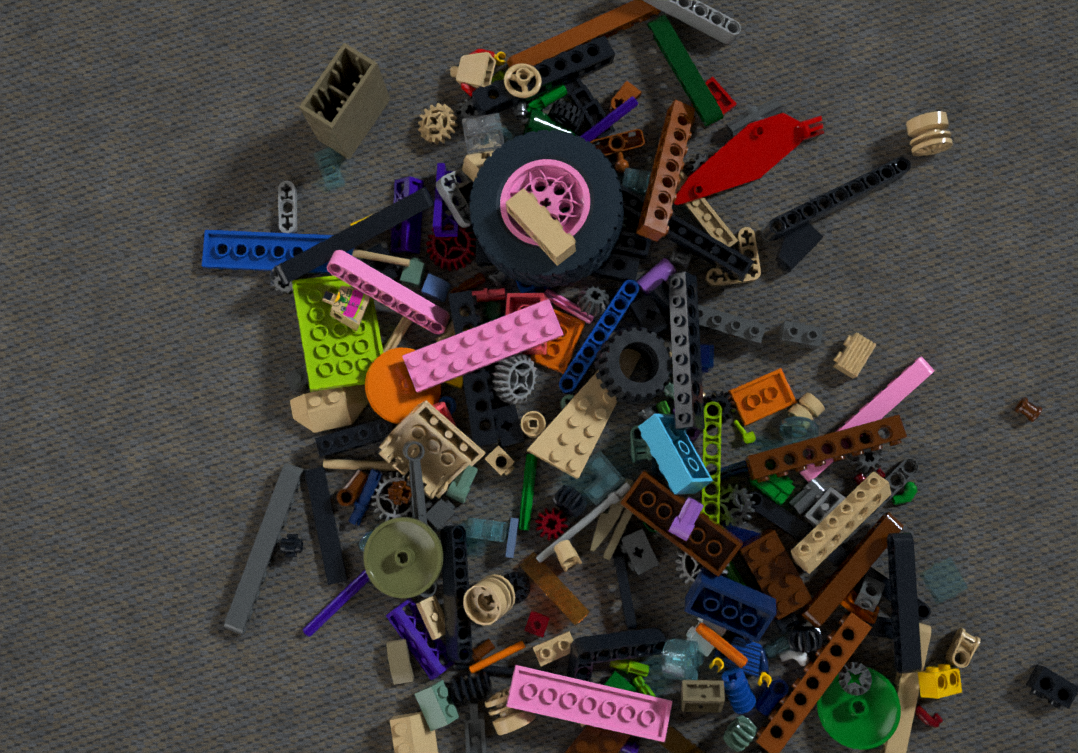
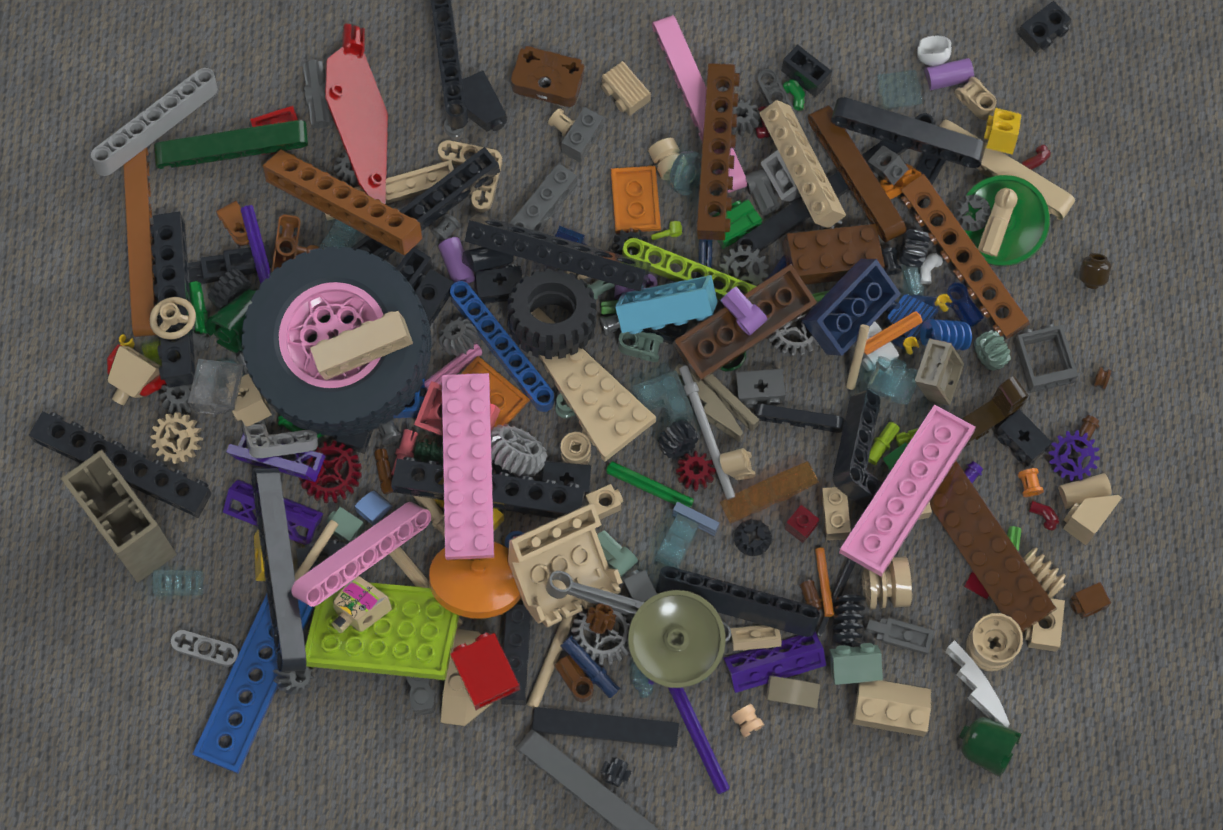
camera: 75 degrees left, 10 degrees down
tan wheel [463,574,515,626] -> none
none -> black brick [29,411,212,519]
none -> red brick [450,633,520,710]
none -> reddish brown axle [511,46,584,107]
none -> tan bush [548,108,575,138]
none -> light nougat wheel [731,704,764,737]
none -> black brick [781,44,832,98]
none -> tan bar [846,324,870,390]
none -> white hair [917,36,951,66]
none -> medium lavender brick [924,58,974,90]
none -> tan piece [978,188,1018,257]

